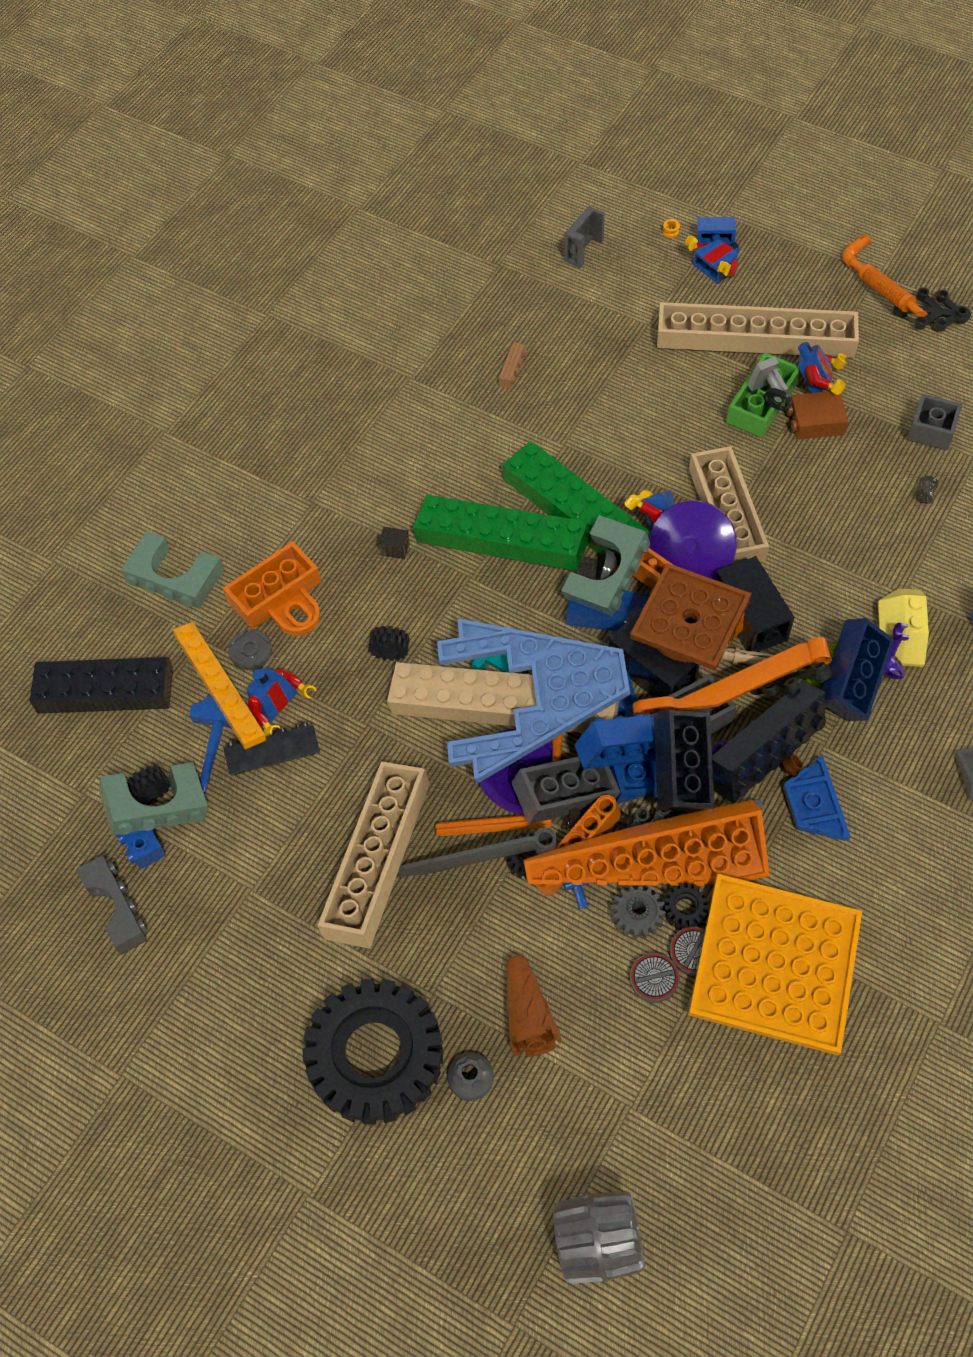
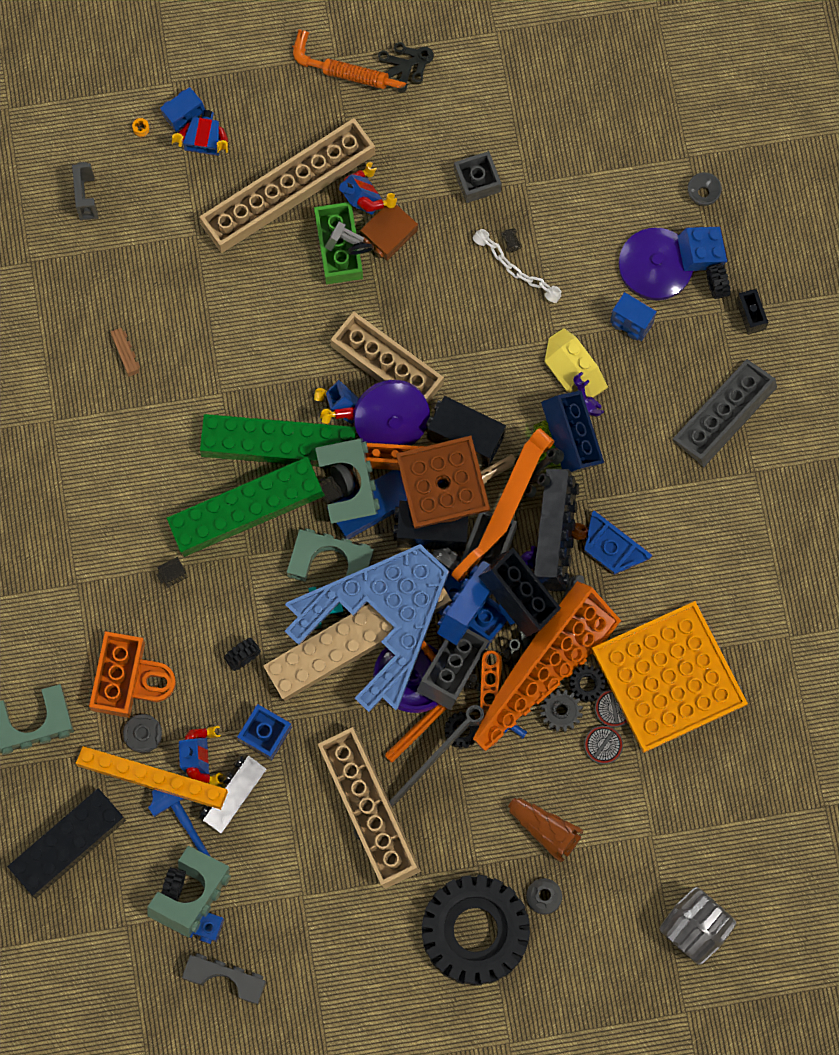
camera: 45 degrees left, 15 degrees up
none -> blue brick [237,704,292,761]
none -> sand green arch [287,528,374,582]
none -> dark grey piece [431,547,461,571]
none -> white piece [473,229,561,303]

